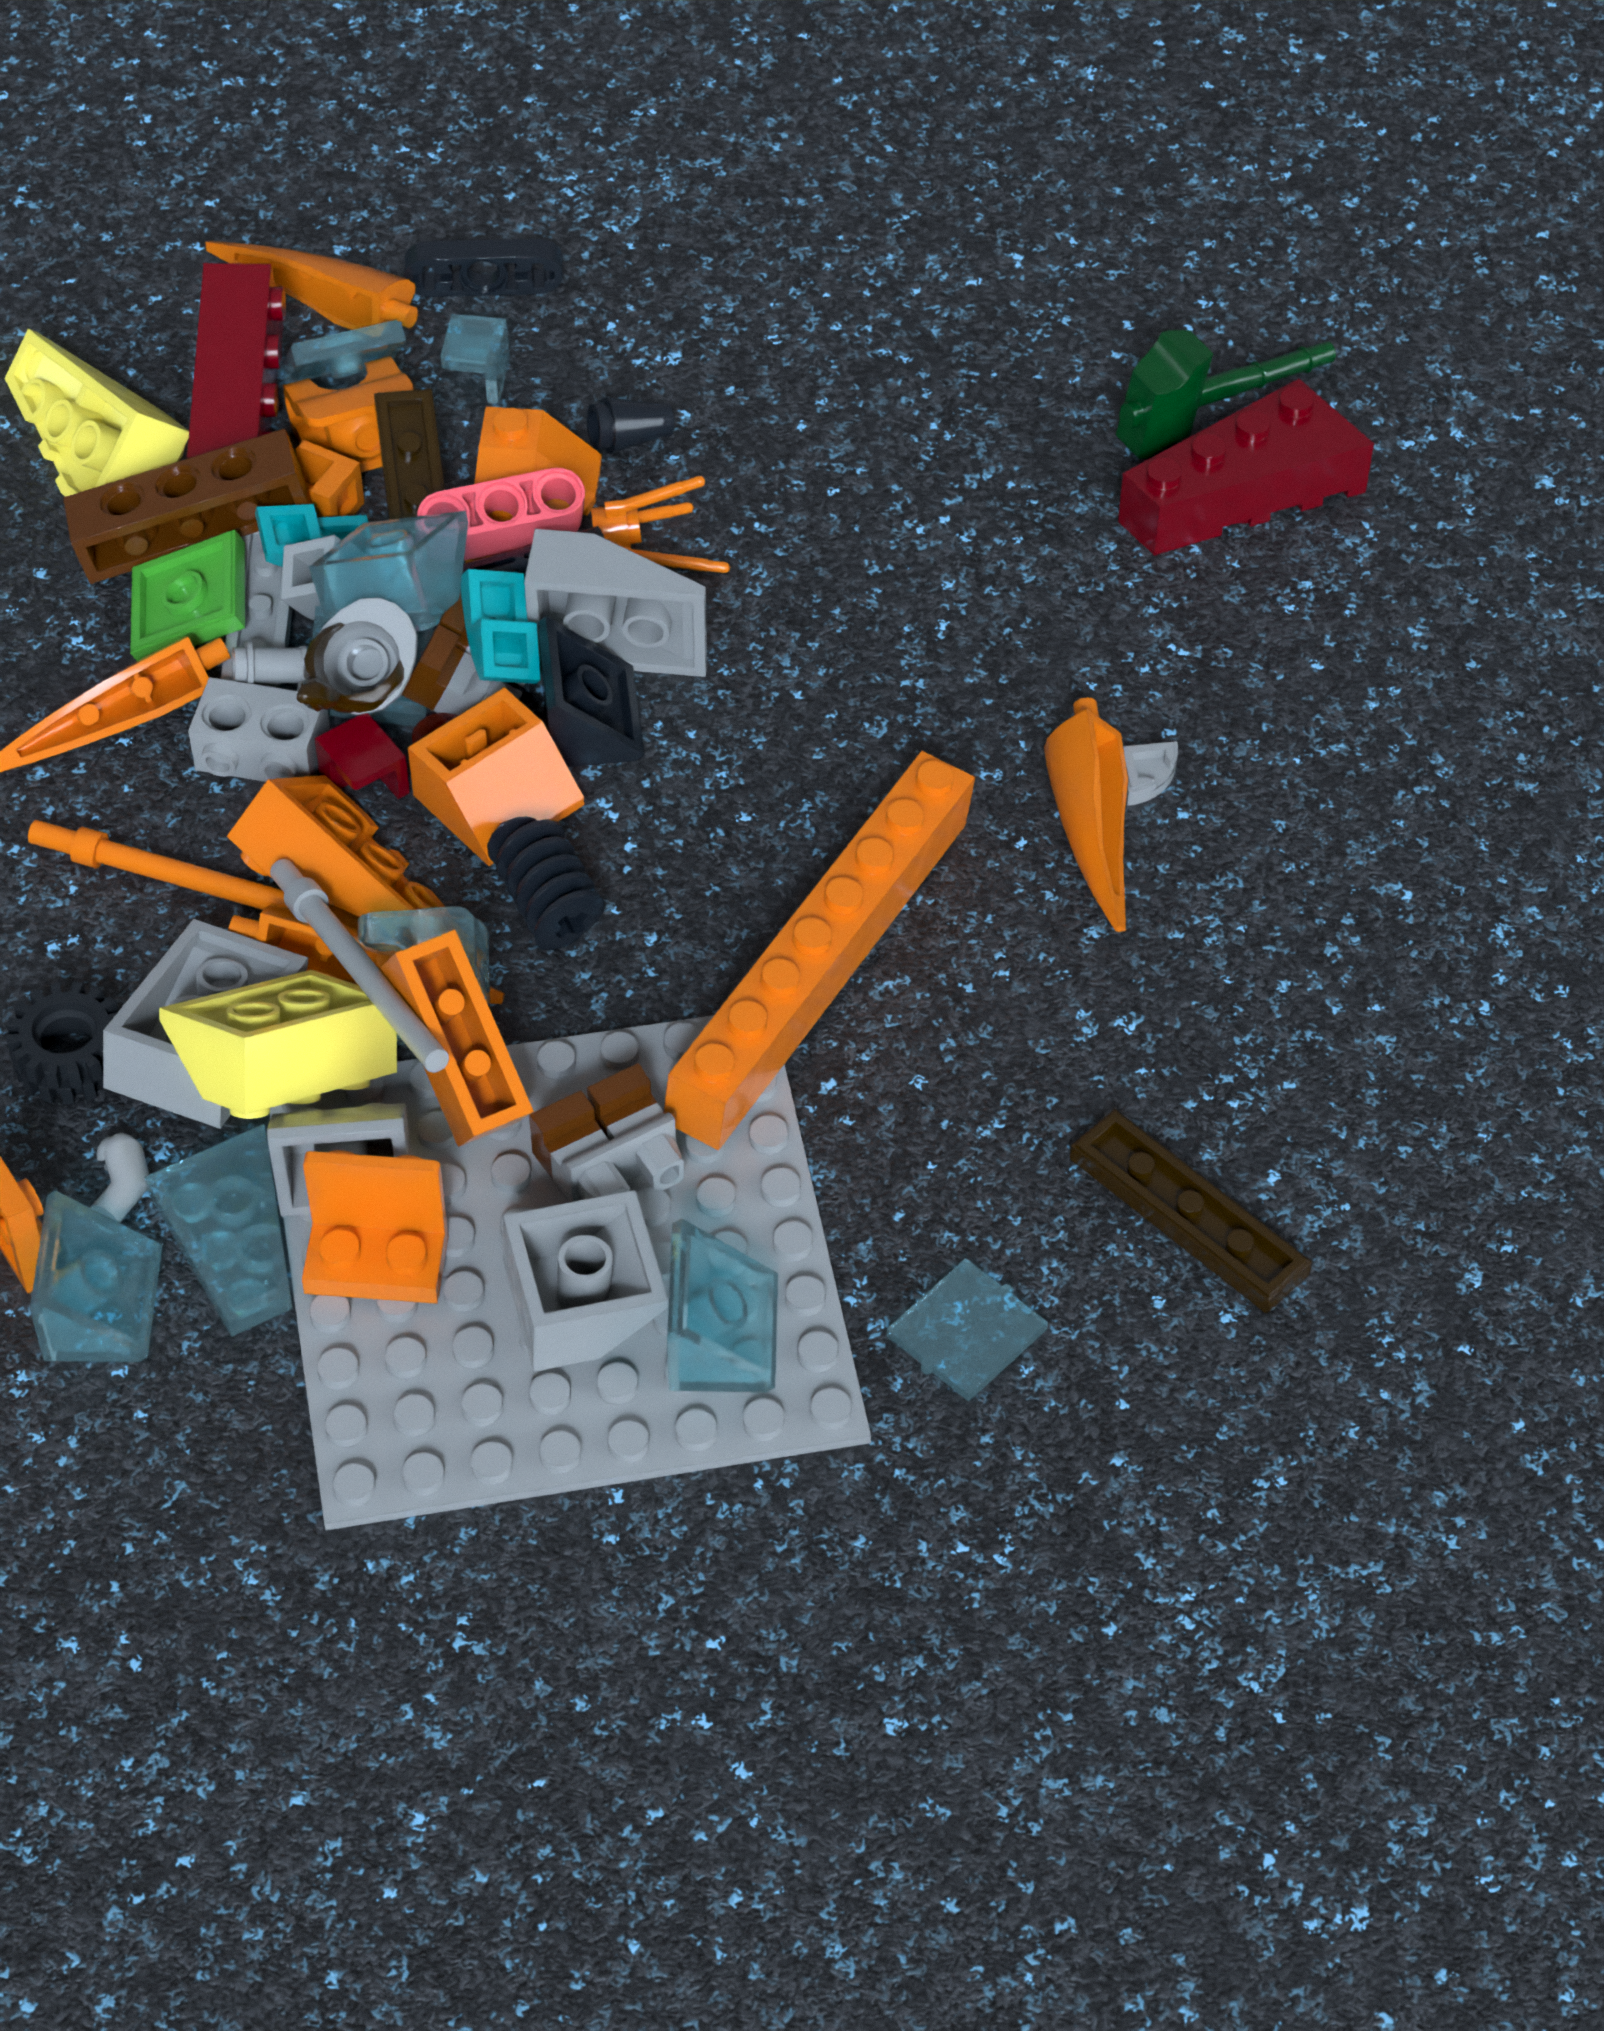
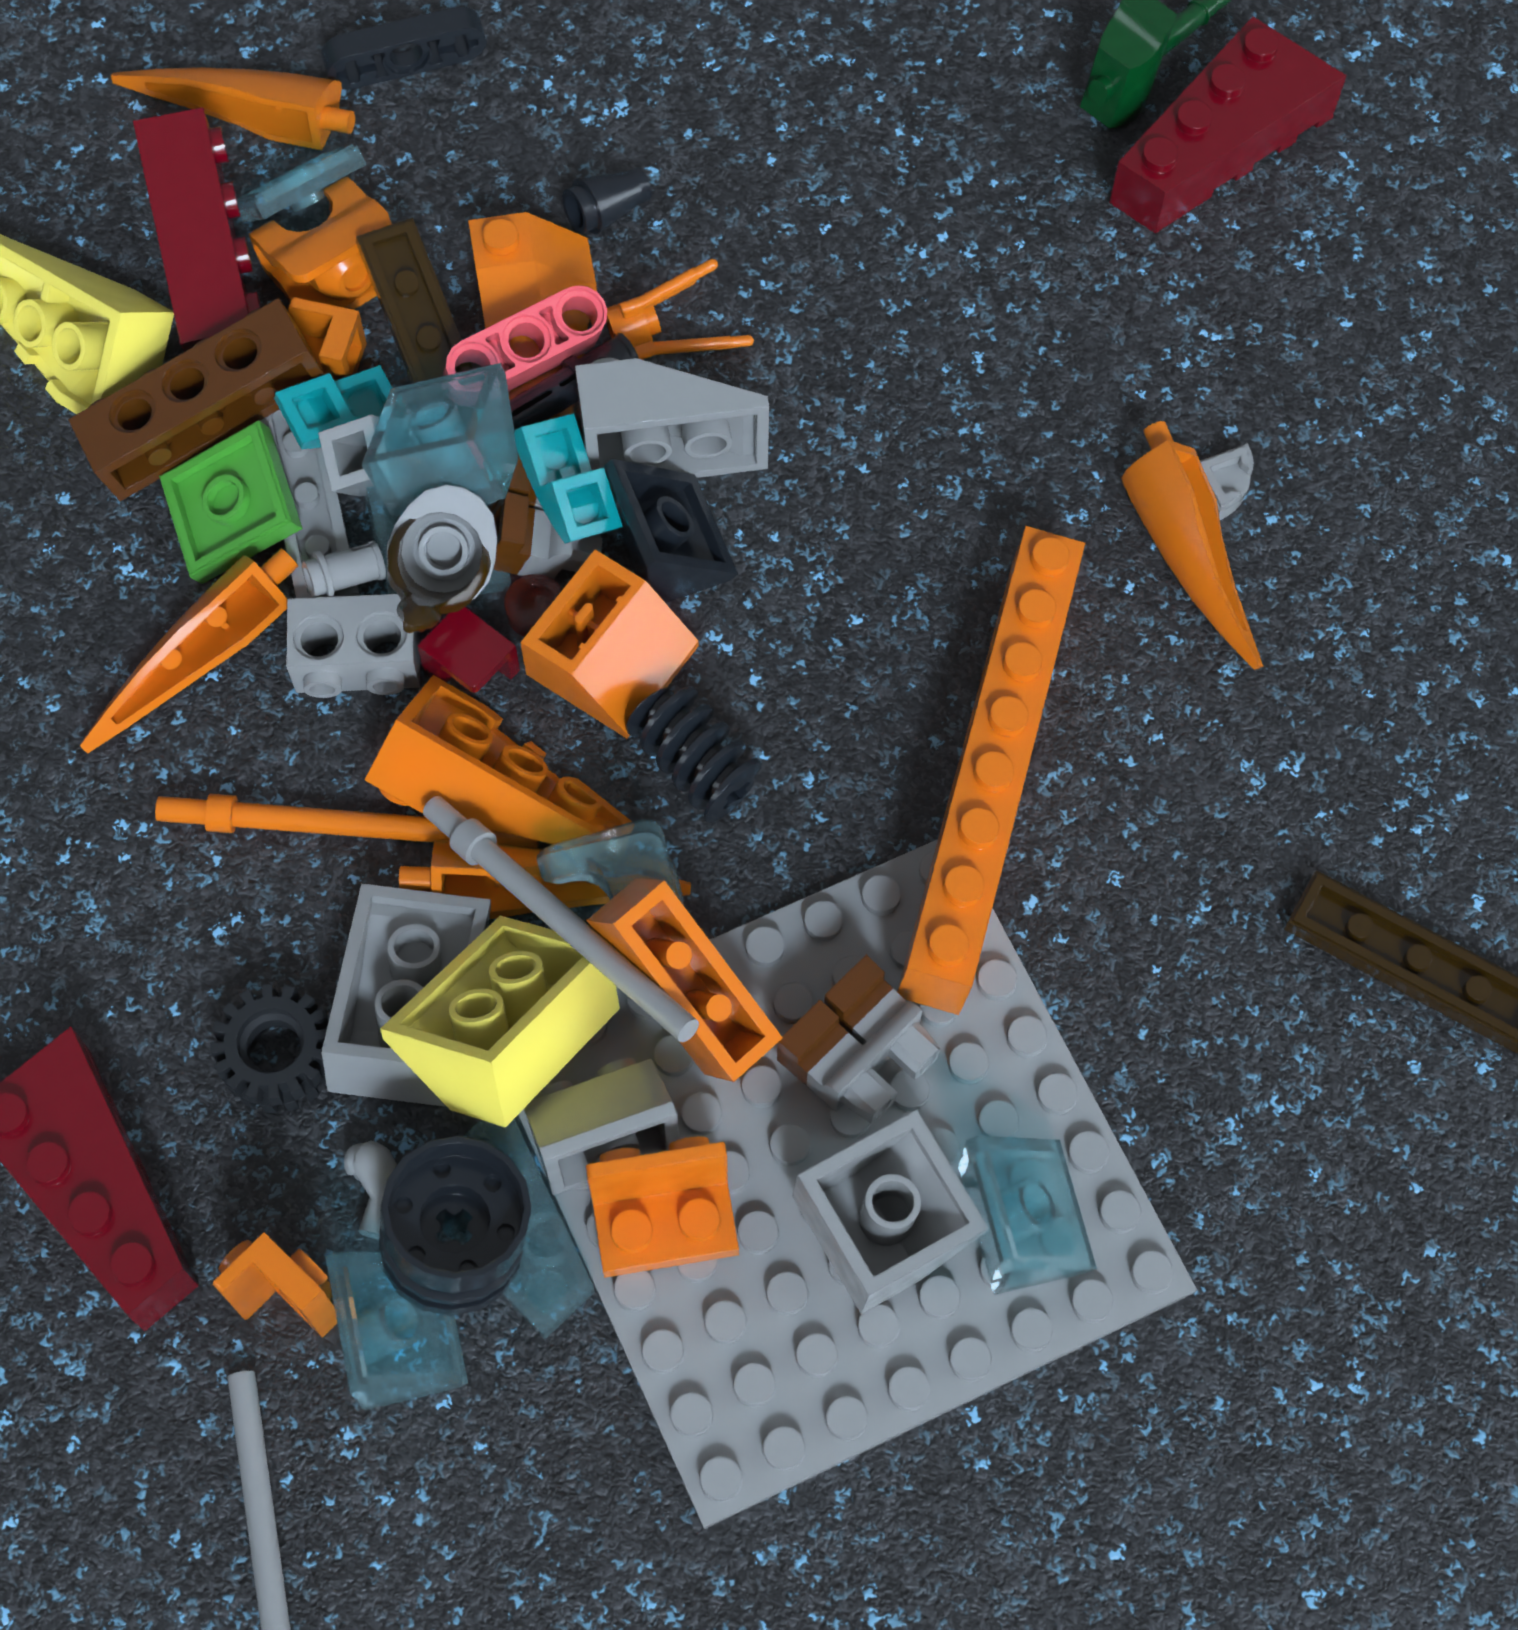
camera: 15 degrees left, 15 degrees up
clear light blue panel [441,314,509,404] -> none
clear light blue piece [887,1258,1048,1402] -> none
none -> black wheel [379,1136,532,1316]

